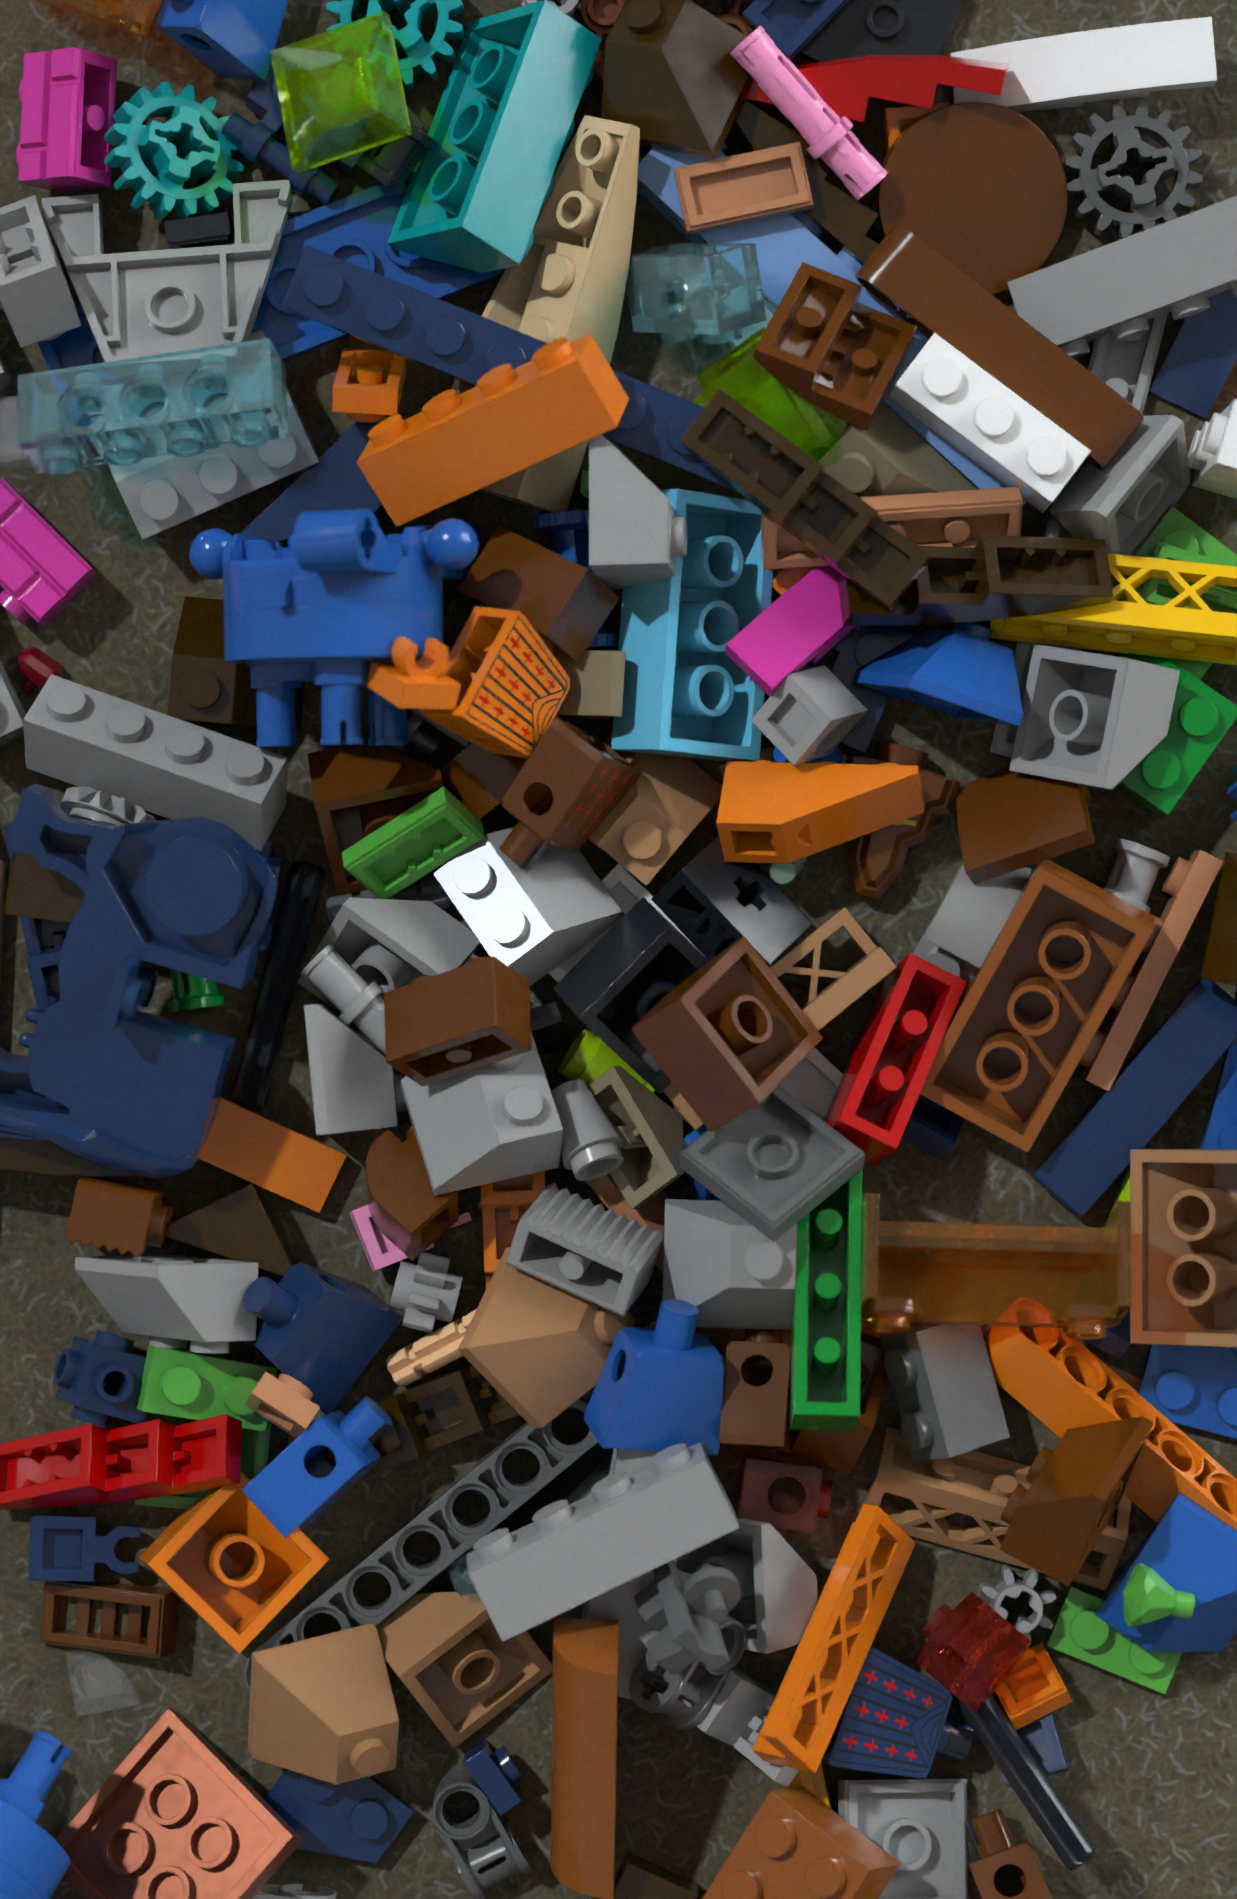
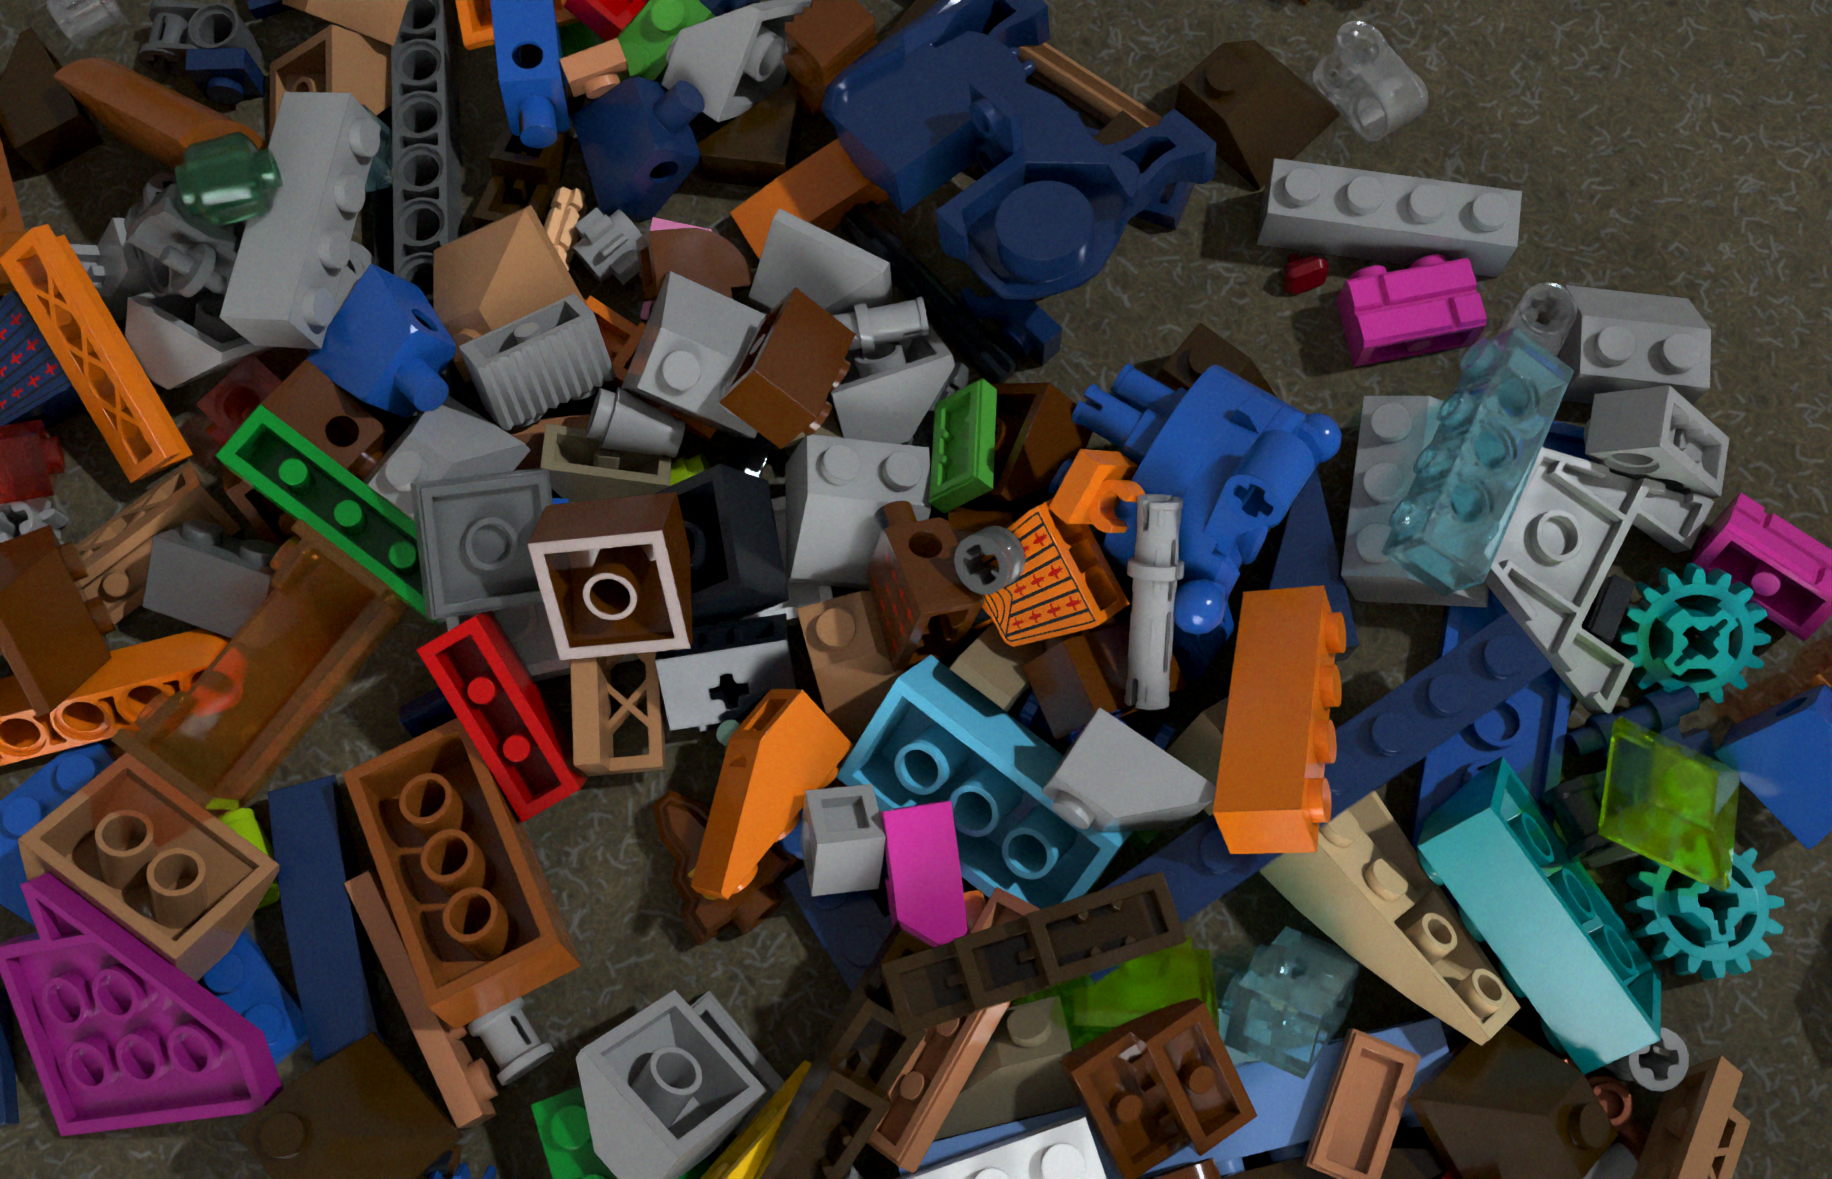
camera: 130 degrees right, 15 degrees down
light grey brick [23,674,287,851] -> none
light grey gear [60,786,156,826] -> none
orange plate [332,348,407,422] -> none
blue slope [852,622,1024,726] -> none
light grey brick [912,862,1032,1000] -> none
reddish brown slope [956,768,1095,885] -> none
none -> clear green head [175,132,283,226]
none -> dark grey bush [954,526,1025,595]
none -> light grey pin [1124,494,1185,710]

